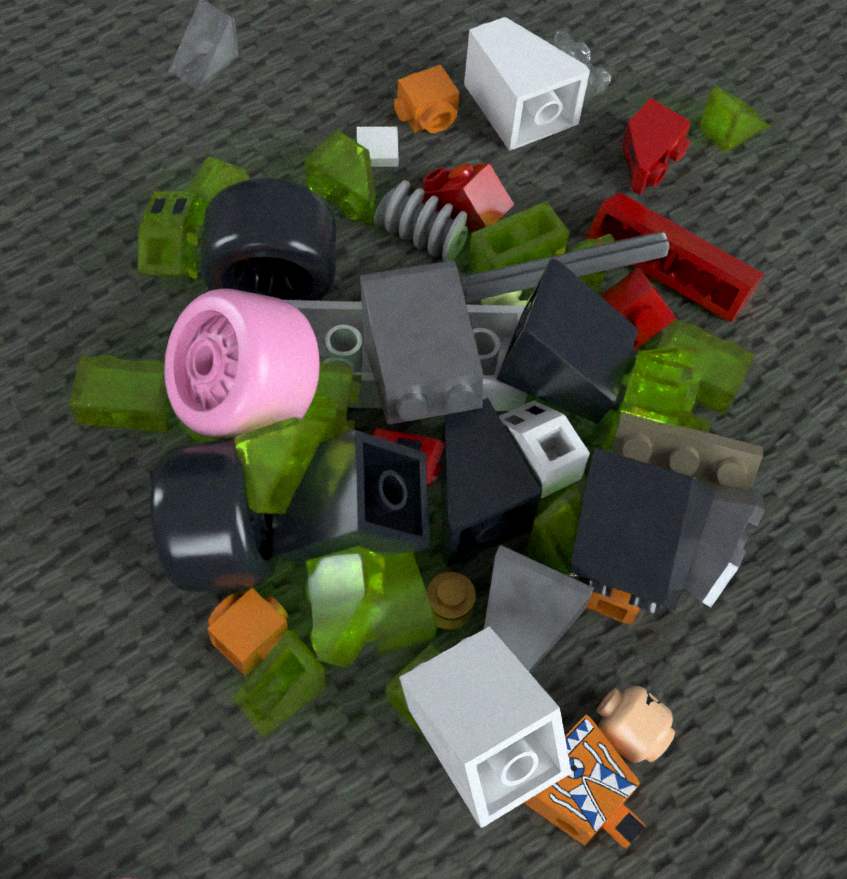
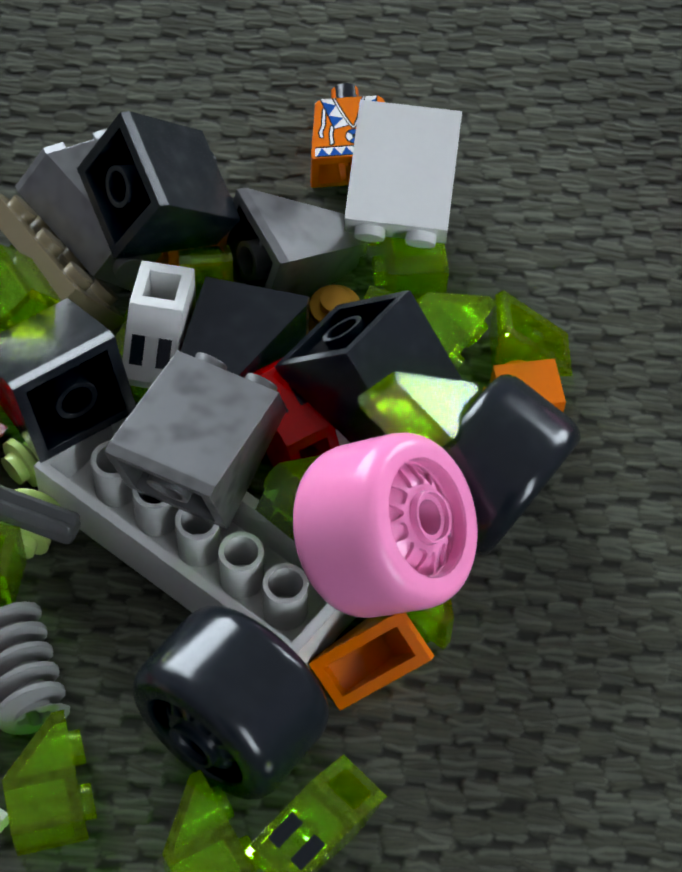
camera: 140 degrees left, 5 degrees down
clear neon green brick [69,354,173,433] -> none
light nougat head [597,686,675,763] -> none

